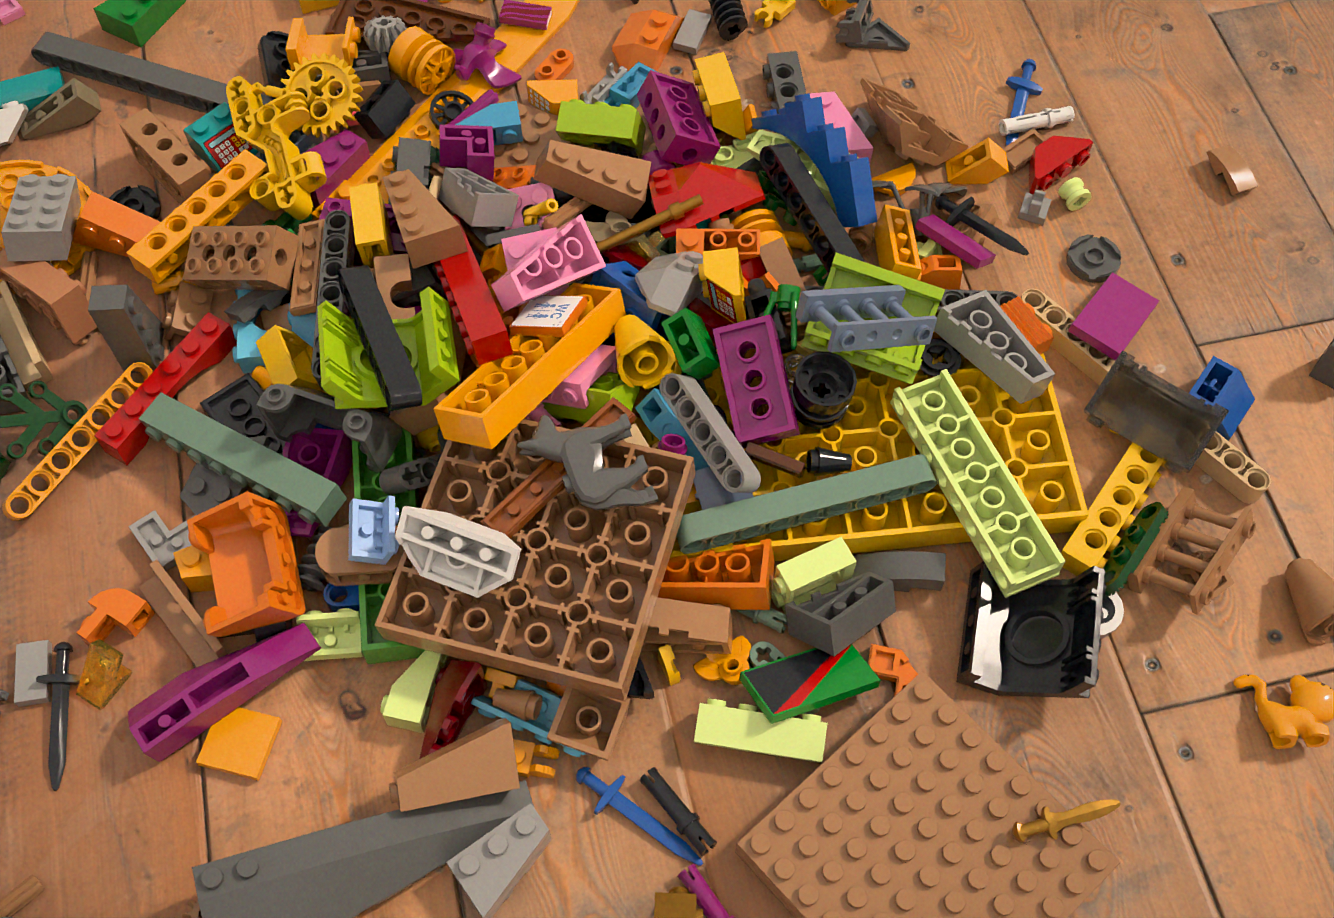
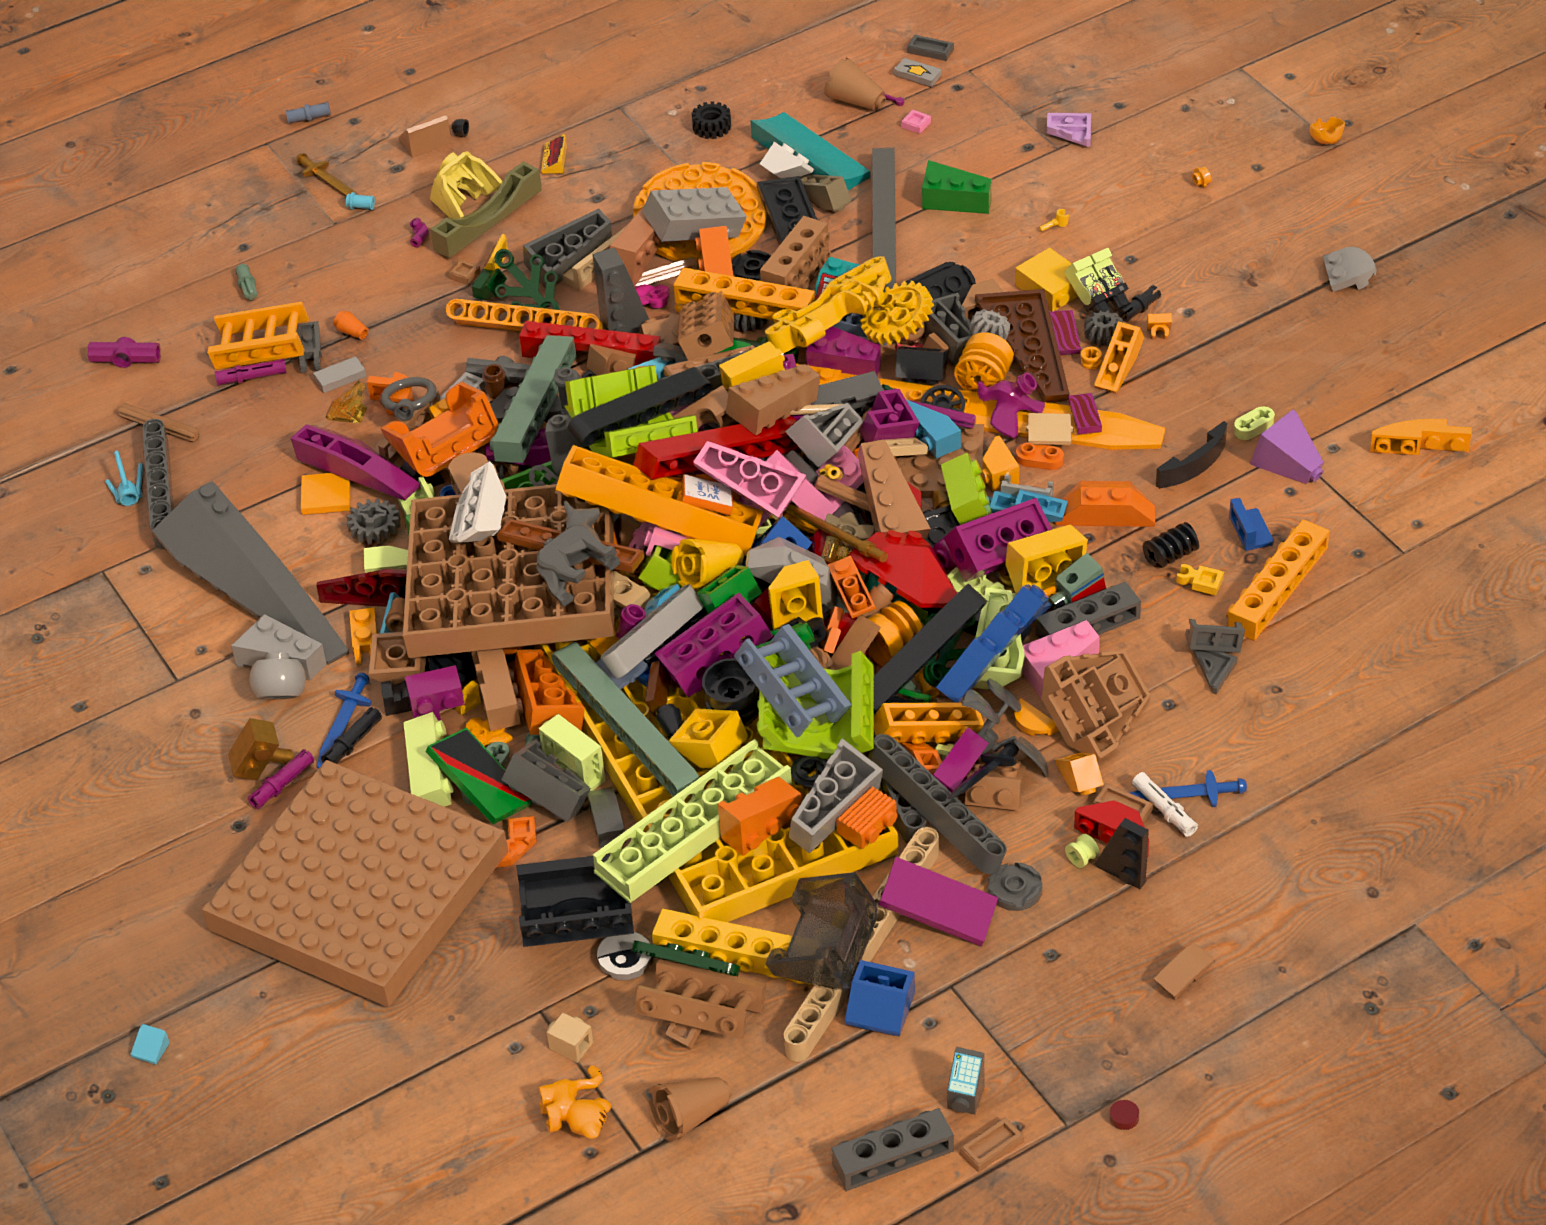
camera: 75 degrees right, 15 degrees down
black sword [36,642,87,791] -> none
light orange panel [285,17,361,71] -> none
light blue bracket [348,495,399,565] -> none
medium nougat slope [389,718,520,812] -> none
light grey tile [673,9,712,55] -> none
pearl gold sword [1012,799,1120,843] -> none
light grey tile [1018,190,1051,226] -> none
none -> light grey wheel [249,653,306,699]
none -> dark grey gear [347,498,401,544]
none -> dark grey piece [381,377,437,421]
none -> black leg [381,681,411,716]
none -> magenta brick [405,665,465,721]
none -> dark grey piece [465,356,531,387]
none -> reddish brown cone [482,364,505,399]
none -> tan brick [547,1012,593,1063]
none -> medium nougat slope [586,344,636,375]
none -> yellow slope [668,709,748,769]
none -> orange wedge [718,776,802,856]
none -> black tile [757,176,817,245]
none -> dark grey beam [867,734,1007,874]
none -> tan tile [876,438,928,456]
none -> tan piece [1026,413,1073,445]
none -> sand green torso [1048,553,1106,610]
none -> black wing [1094,818,1149,889]

